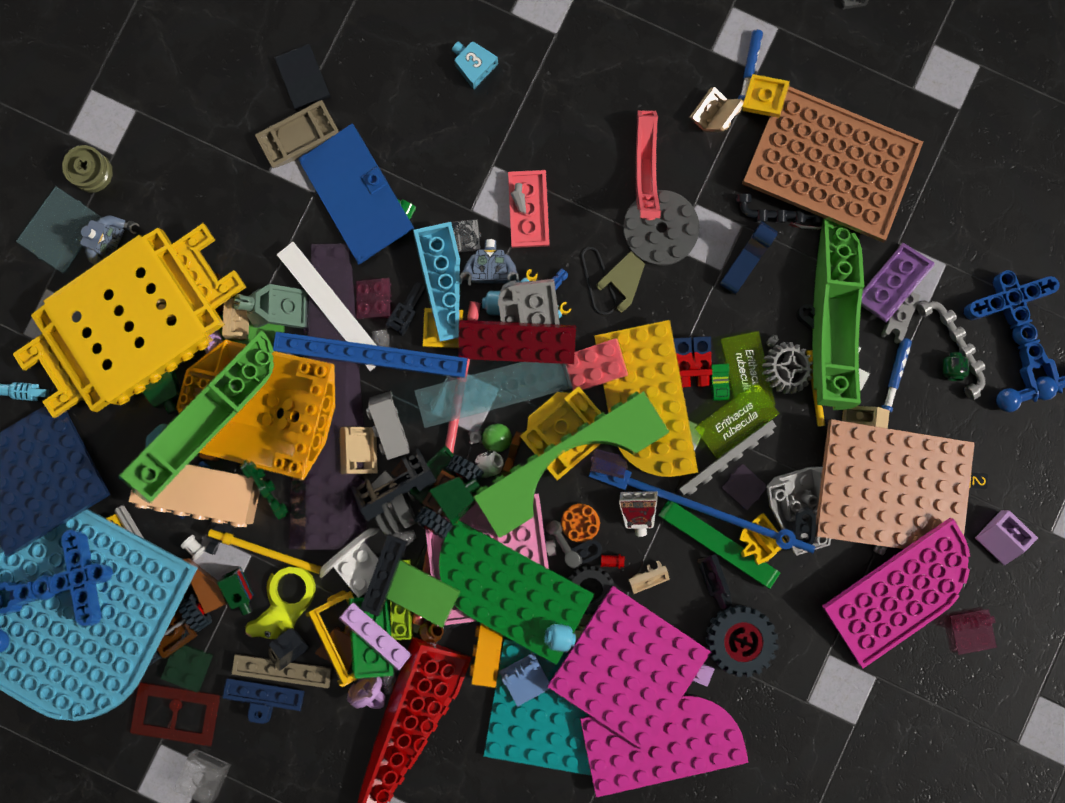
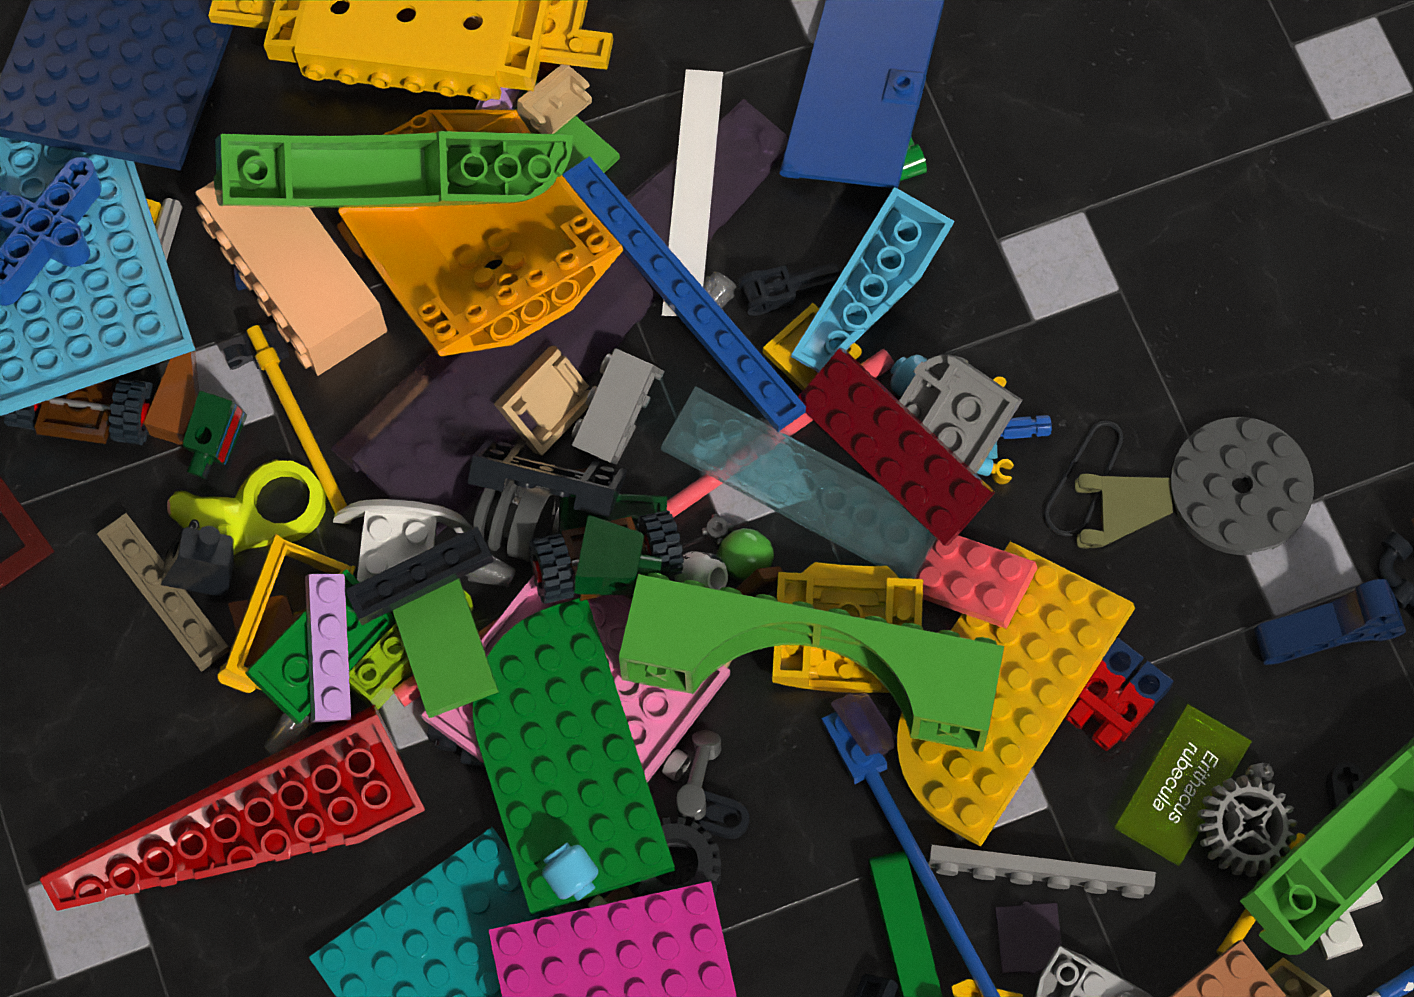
camera: 45 degrees right, 15 degrees down
dark green torso [142,370,181,415] -> none
clear green plate [161,644,213,693] -> none
white bush [180,535,206,560] -> none
dark blue plate [223,678,305,724] -> none
sand green plate [234,284,308,329] -> none
dark green plant [240,459,288,520] -> none
lavender tile [347,677,386,709] -> none
clear pink hinge [357,278,392,319] -> none
reddish brown rock [418,620,444,643] -> none
piece [447,219,481,253] -> none
medium azure torso [452,42,498,89] -> none
sand blue torso [460,239,519,285] -> none
light orange wedge [470,623,503,687] -> none
medium blue hinge [499,653,550,707] -> none
coral plate [508,170,549,248] -> none
light grey bar [511,183,526,214] -> none
orange tile [561,504,600,542] -> none
red pin [601,554,624,569] -> none
torso [619,491,658,537] -> none
tan plate [629,561,670,594] -> none
coral arch [636,111,661,220] -> none
clear neon green tile [694,382,779,459] -> none
green leg [710,364,730,401] -> none

